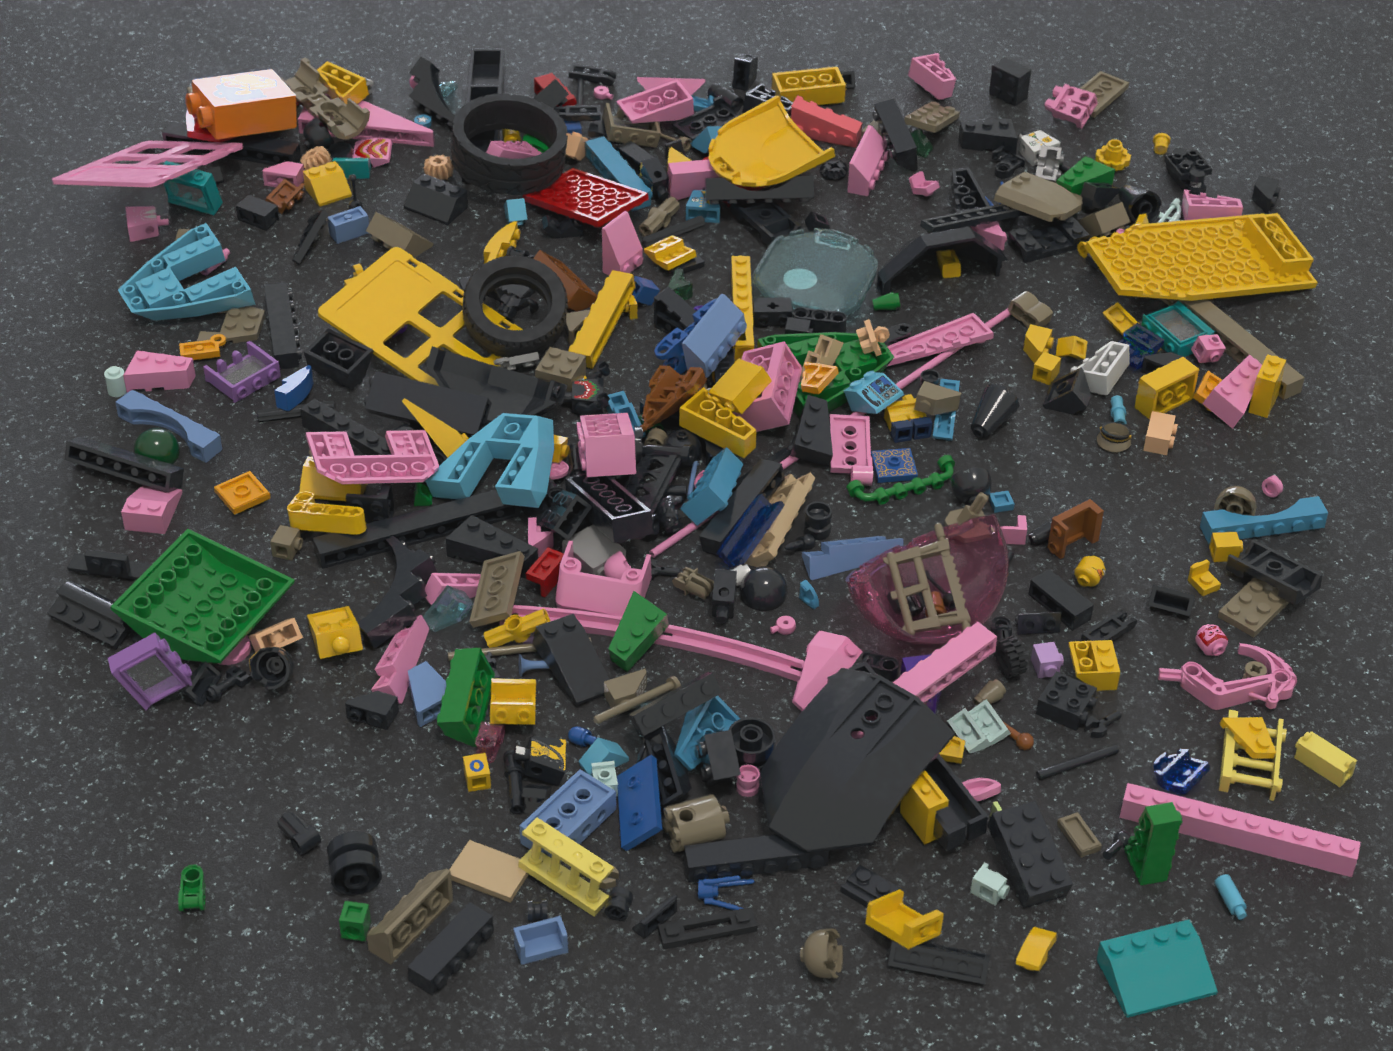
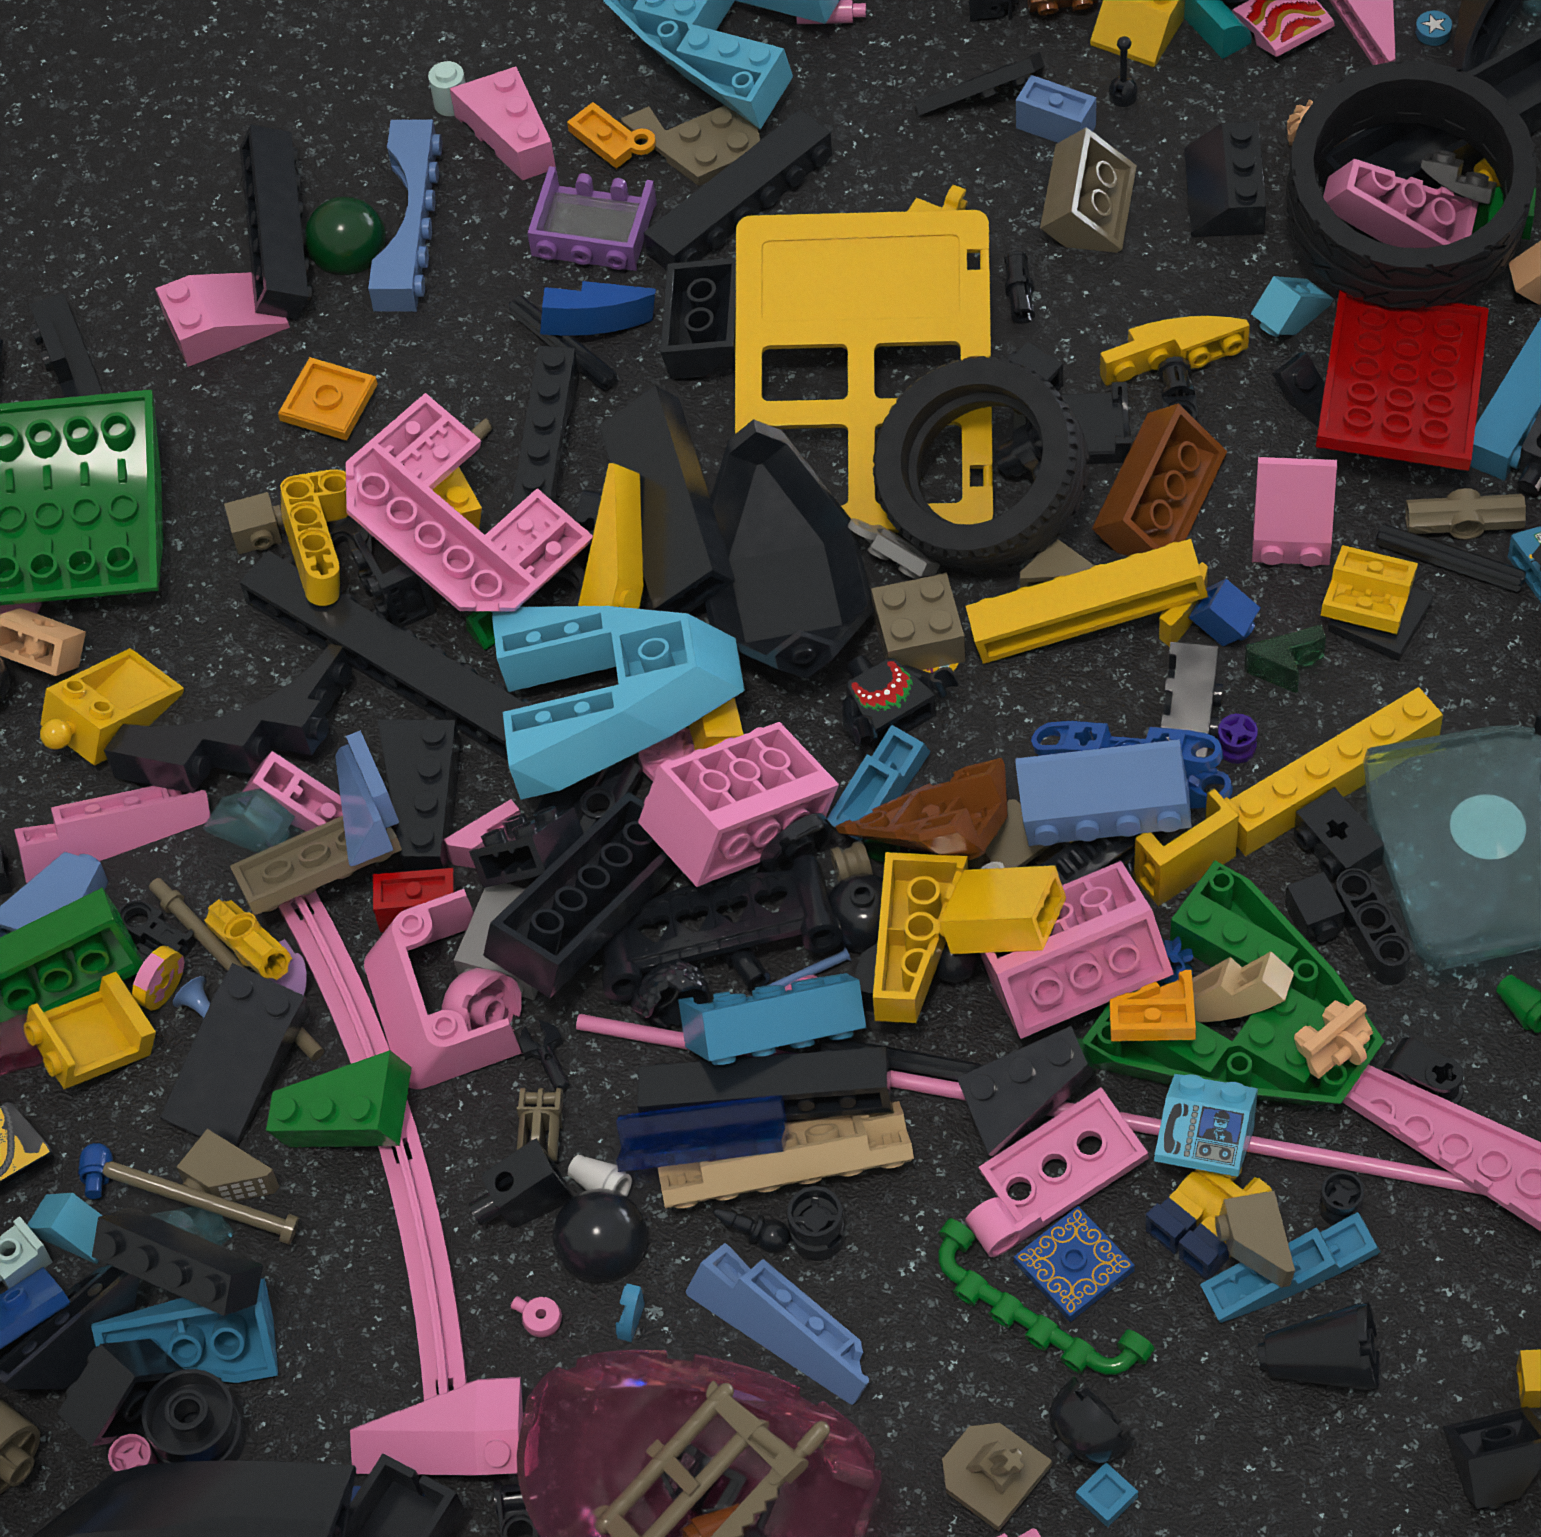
camera: 65 degrees right, 15 degrees up
none -> piece [132,945,185,1011]
none -> medium blue wedge [335,730,399,866]
none -> flat silver slope [1421,150,1497,204]

